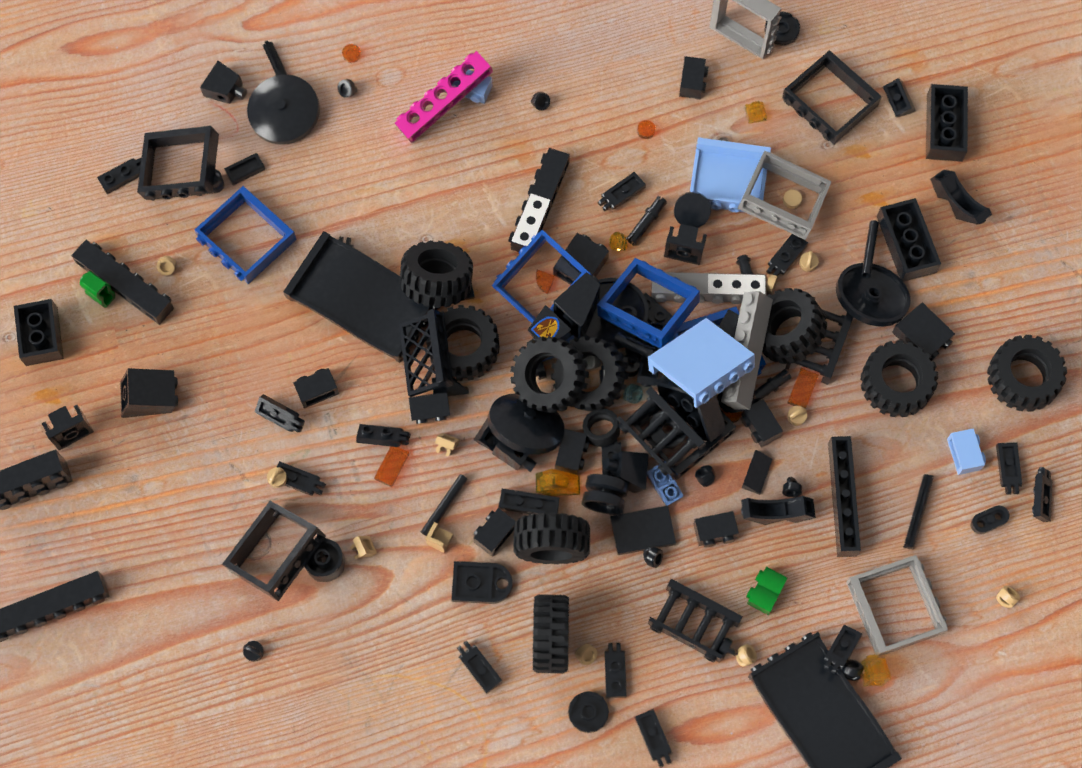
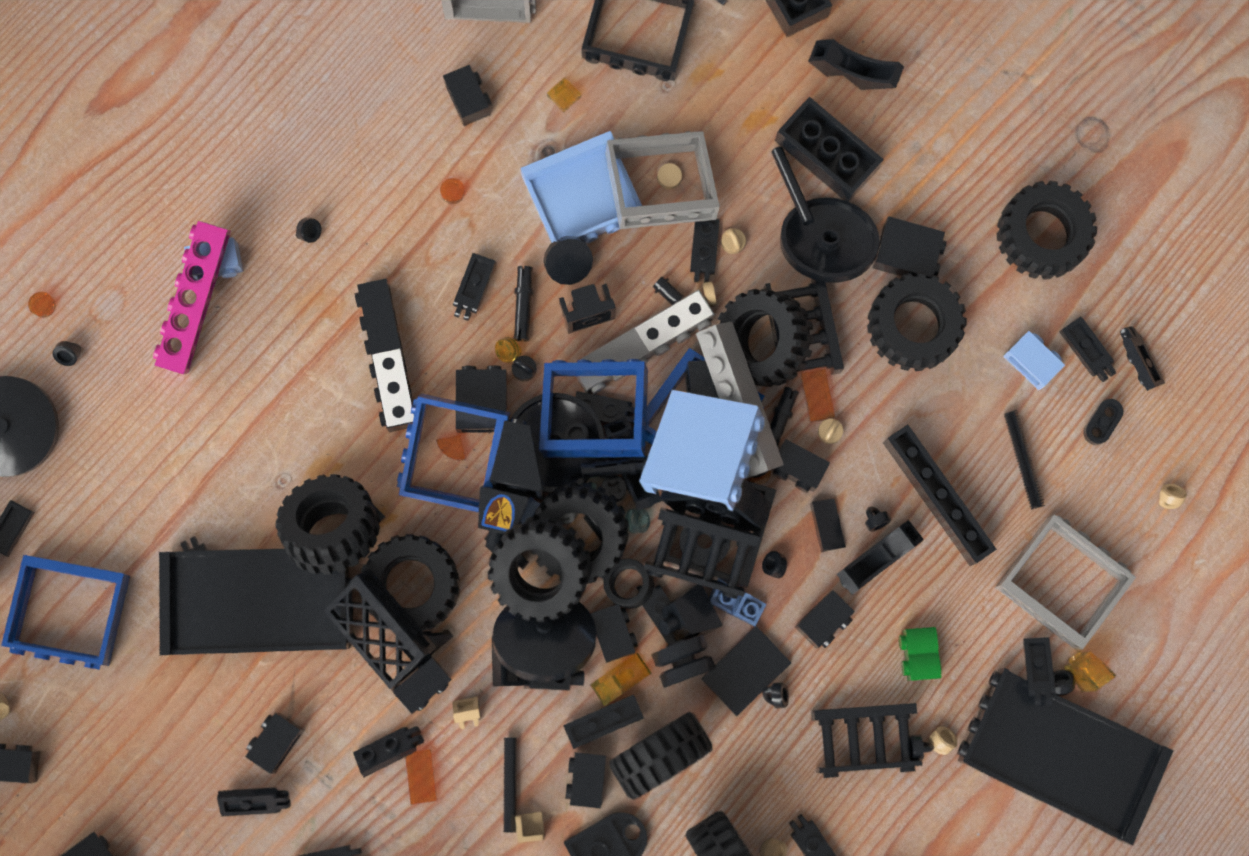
camera: 40 degrees left, 10 degrees up
none -> black tile [512,356,537,381]

